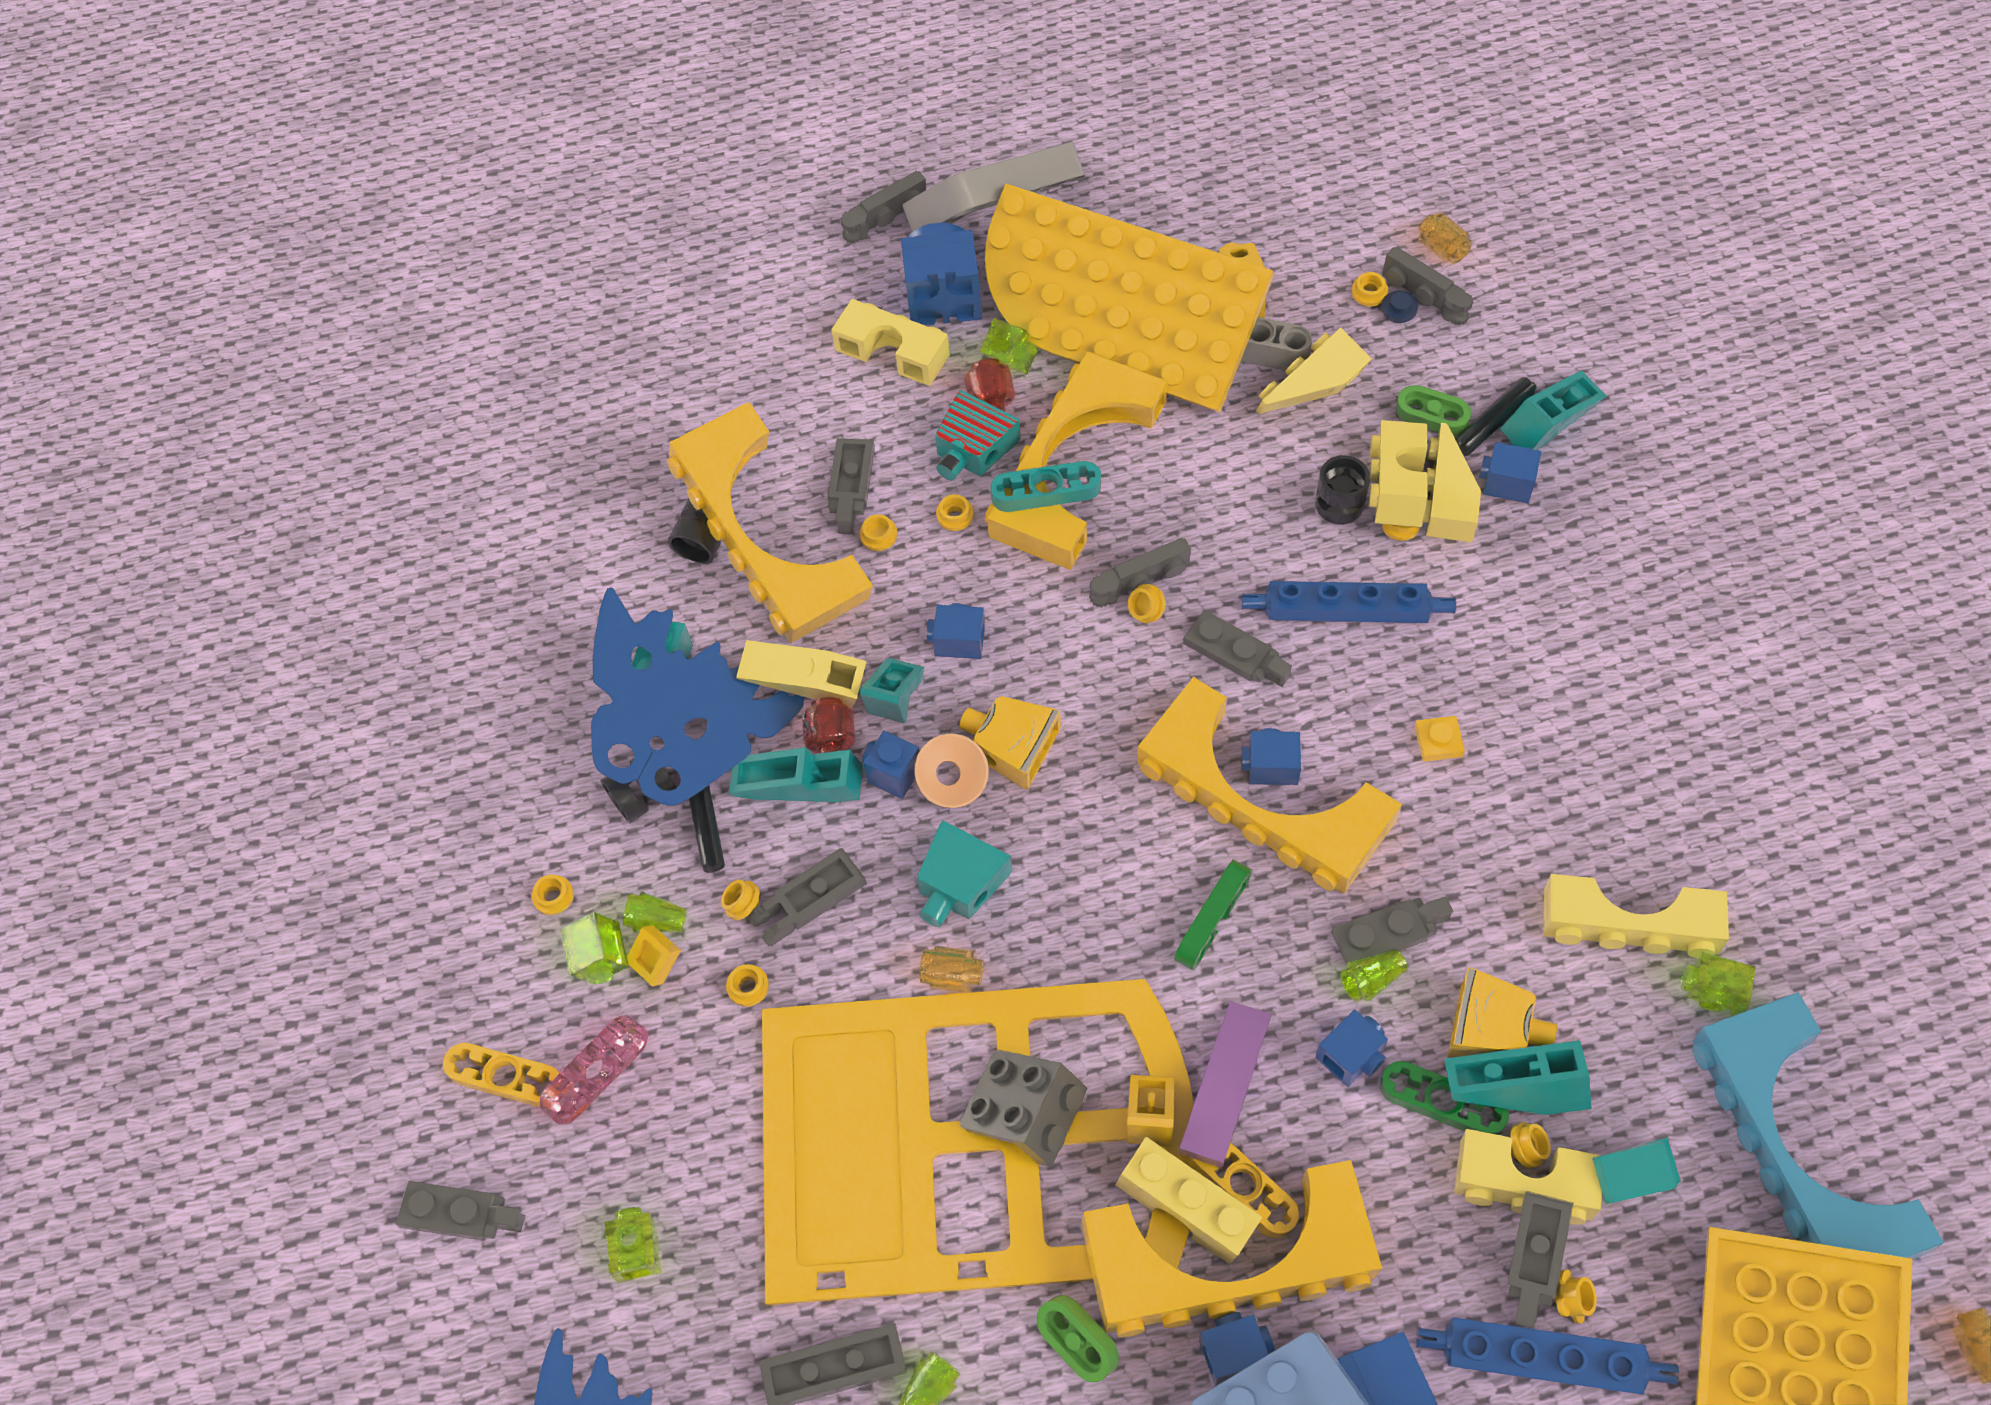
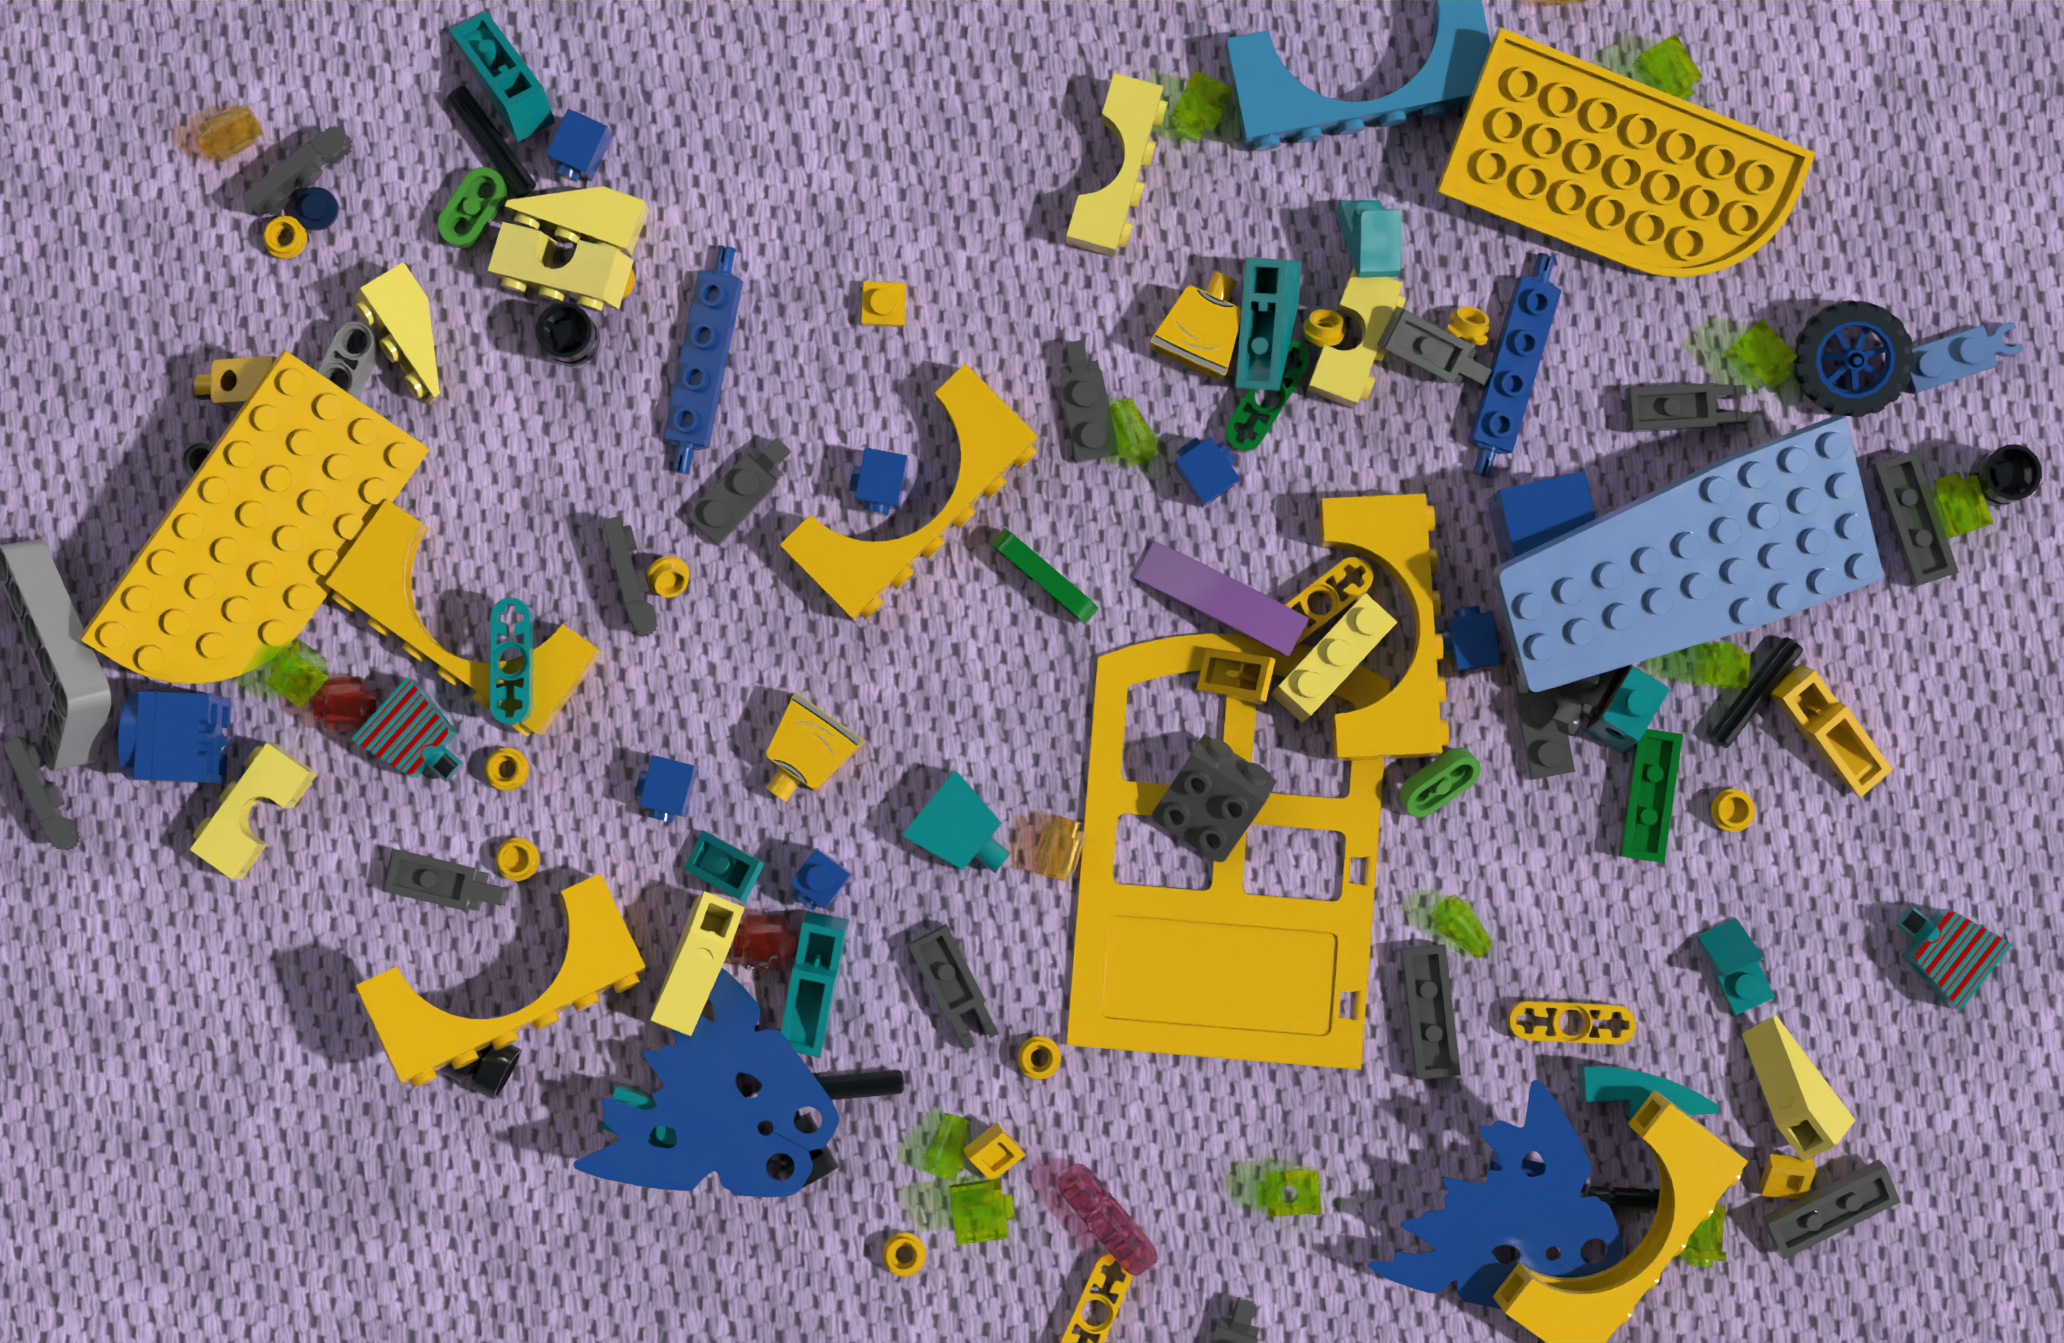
camera: 85 degrees left, 25 degrees up
yellow plate [721,879,760,921] -> none
light nougat piece [914,734,989,808] -> none

